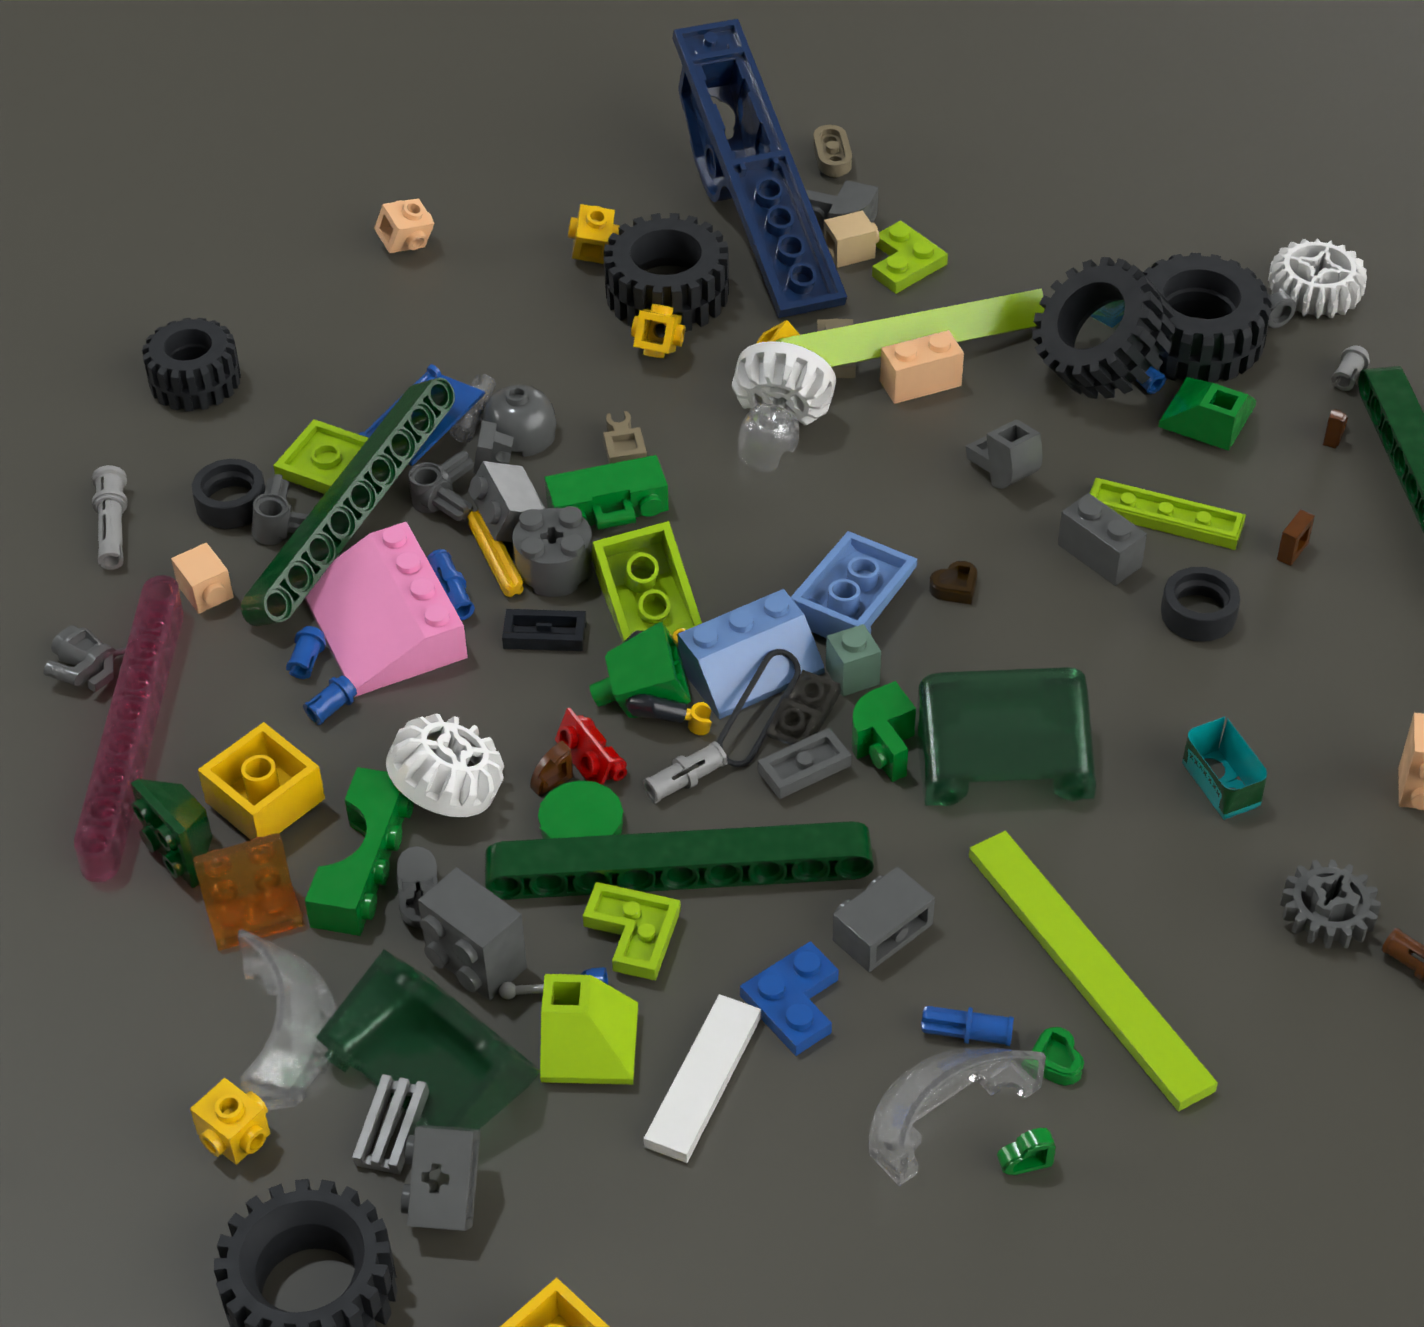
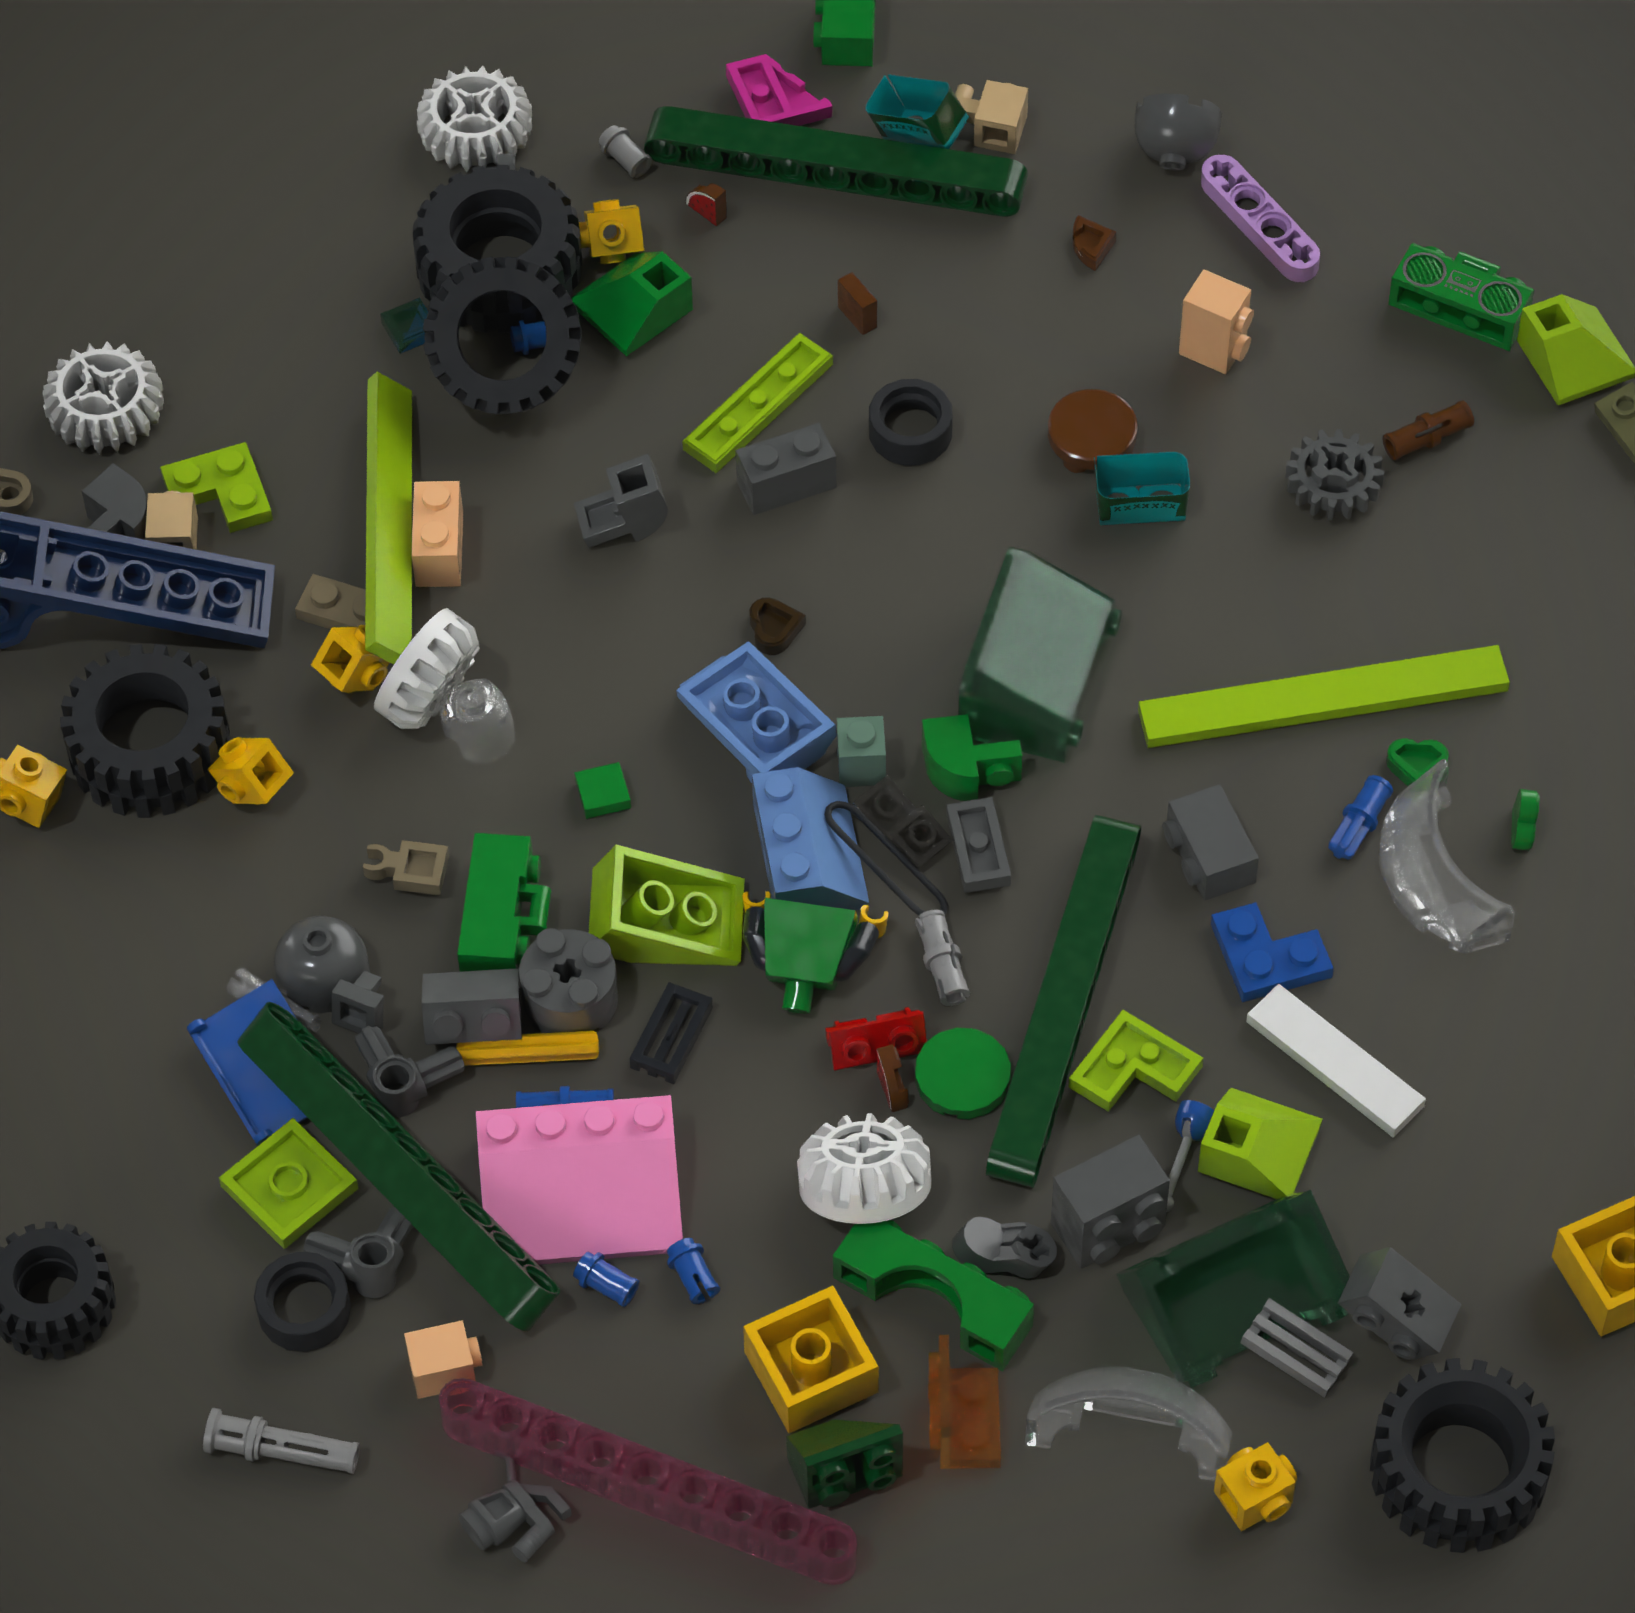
camera: 70 degrees left, 10 degrees up
none -> white gear [43,341,164,455]
none -> green tile [574,762,631,819]
none -> yellow brick [579,199,644,264]
none -> reddish brown tile [1048,389,1138,473]

